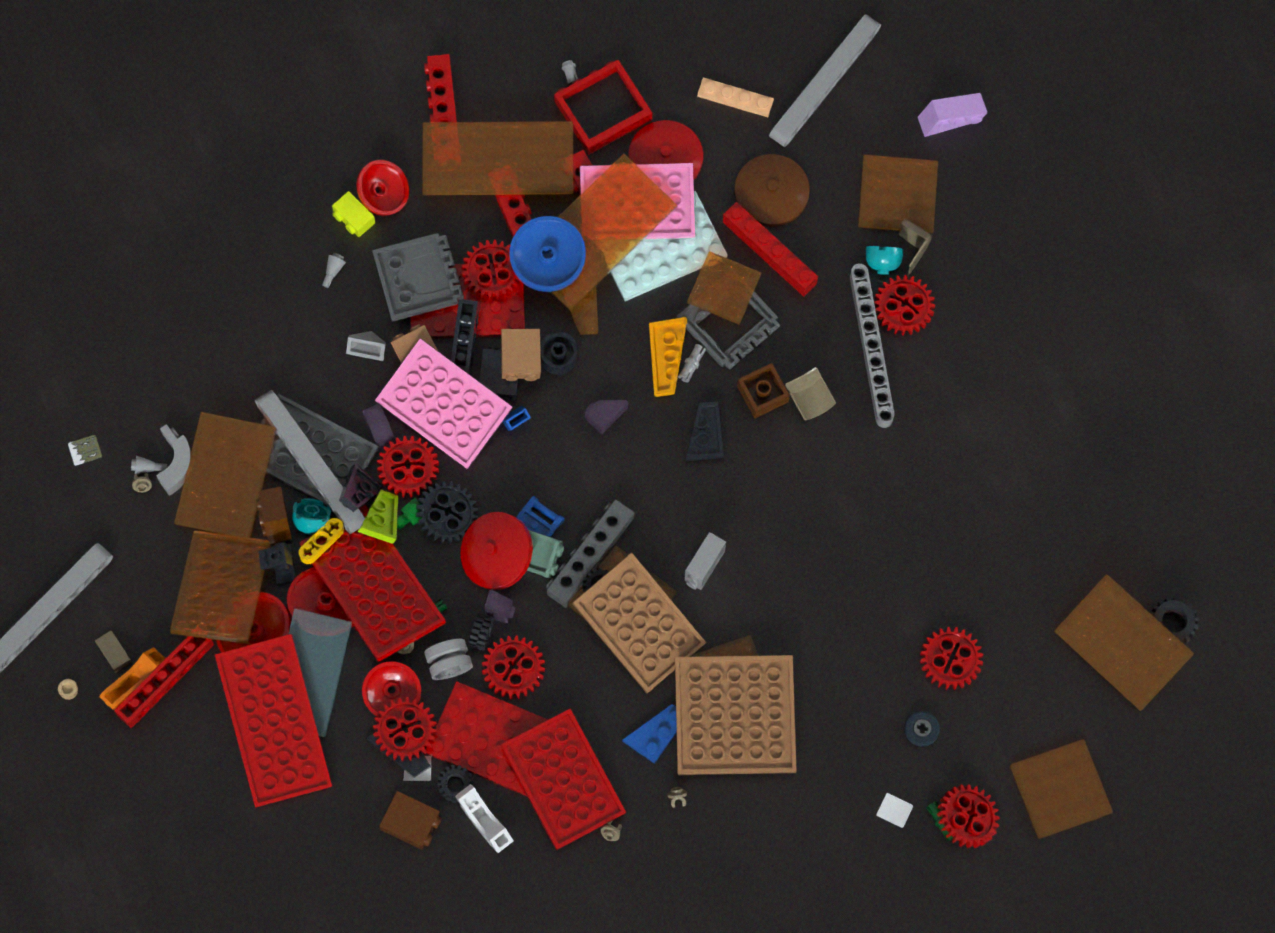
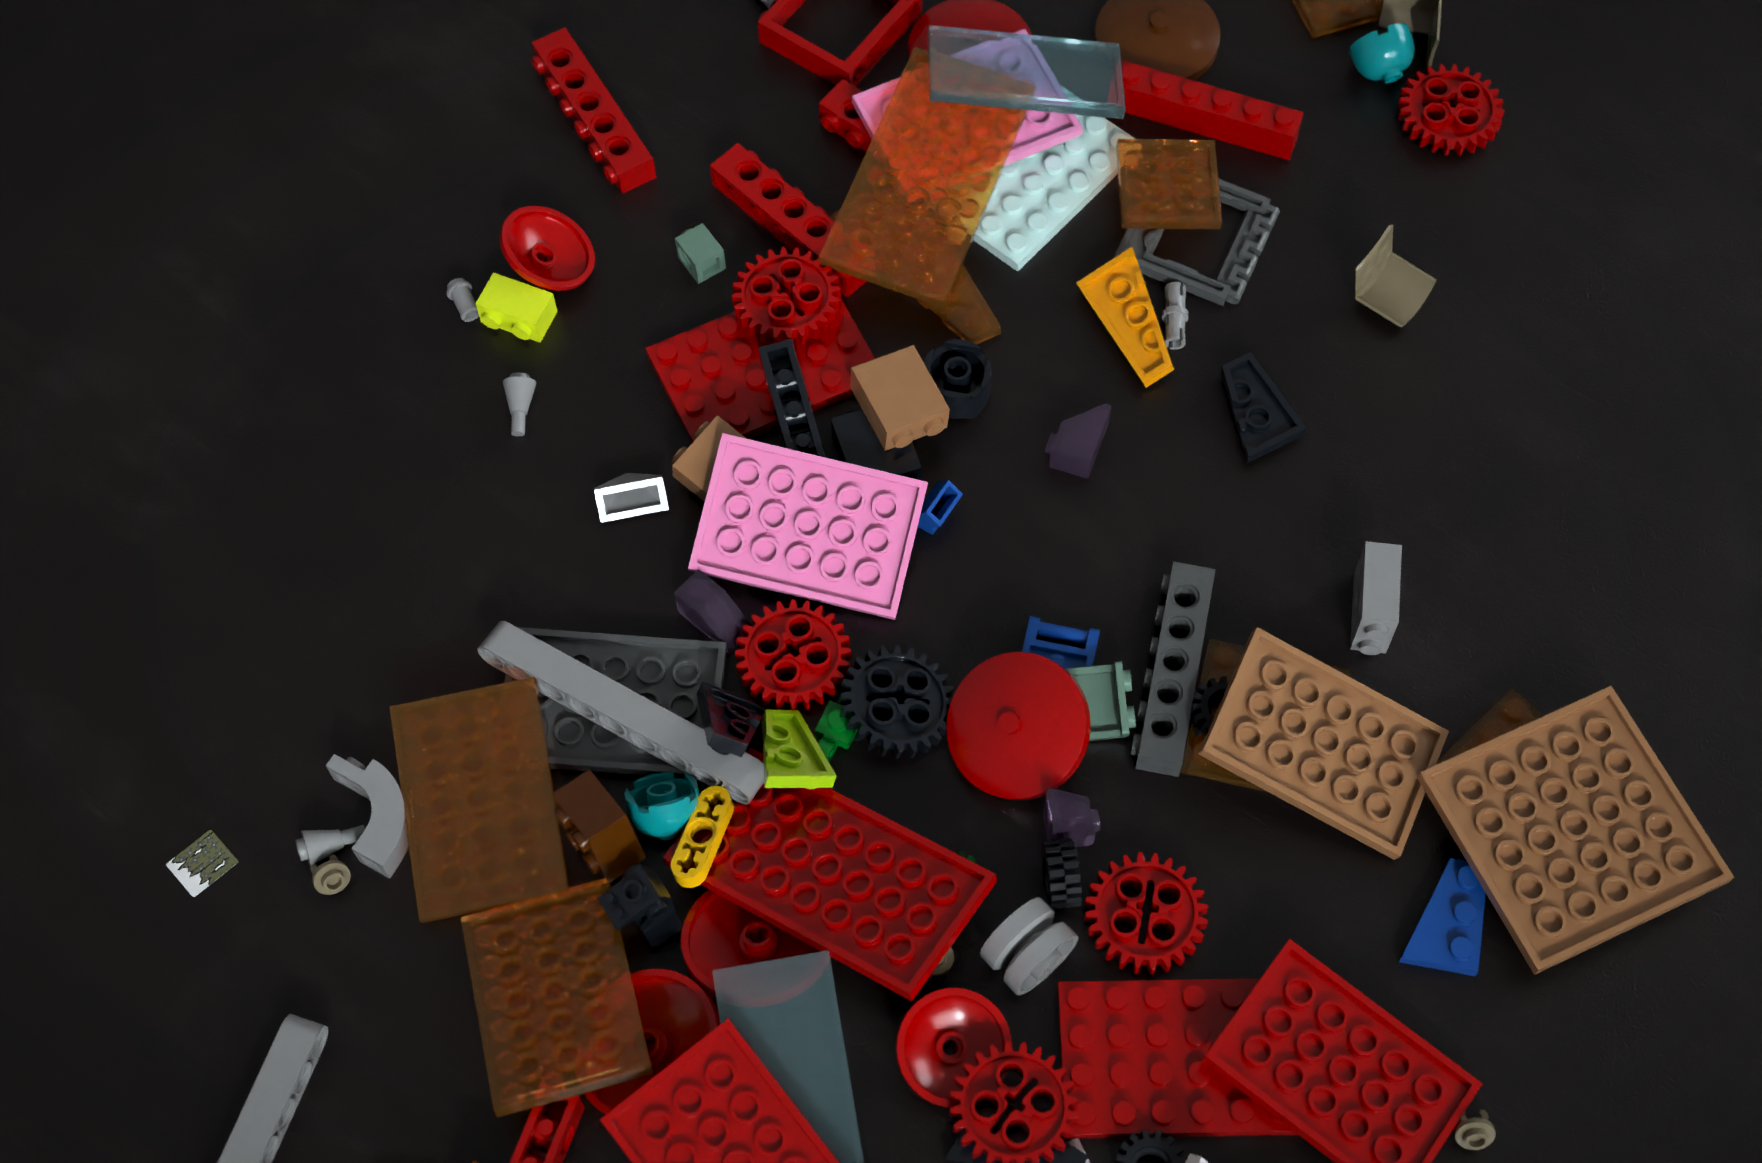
camera: 20 degrees left, 10 degrees down
dark grey hinge [372,233,464,322] -> none
clear orange plate [423,121,573,195] -> none
blue dish [510,216,586,292] -> none
dark tan plate [667,787,687,808] -> none
reddish brown brick [737,363,790,418] -> none
light grey beam [850,264,894,428] -> none
none -> light grey pin [447,278,479,322]
none -> sand green brick [675,223,726,284]
none -> clear light blue tile [928,25,1126,119]

